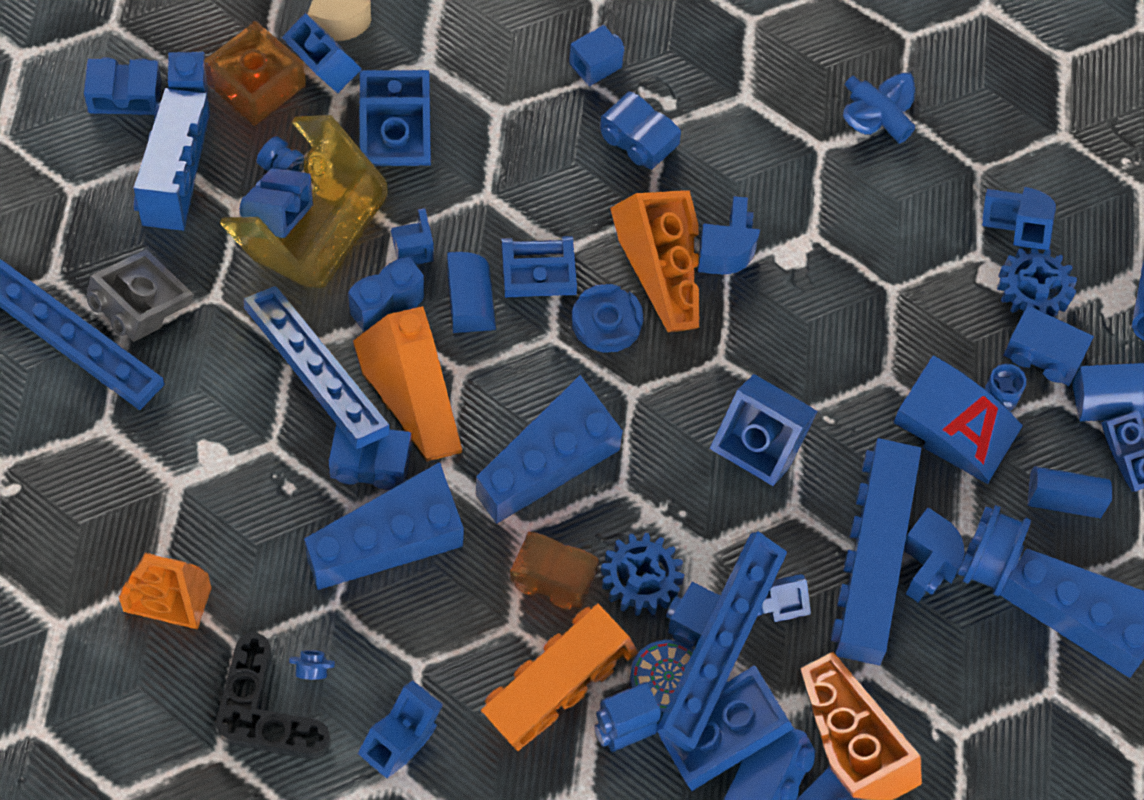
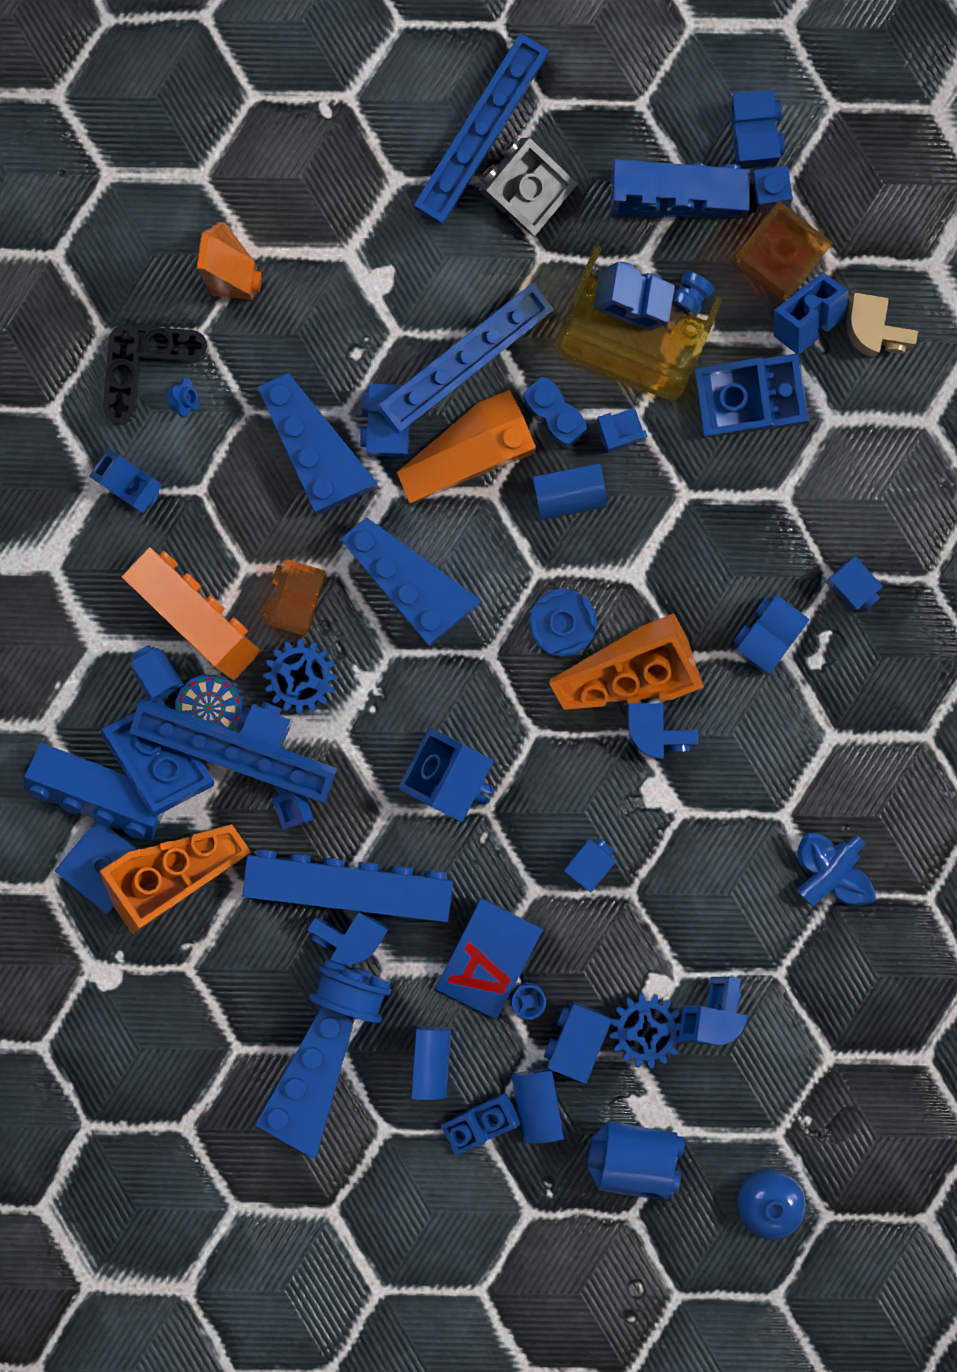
camera: 90 degrees right, 25 degrees up
blue plate [501,236,577,297] -> none
none -> blue brick [563,838,617,893]

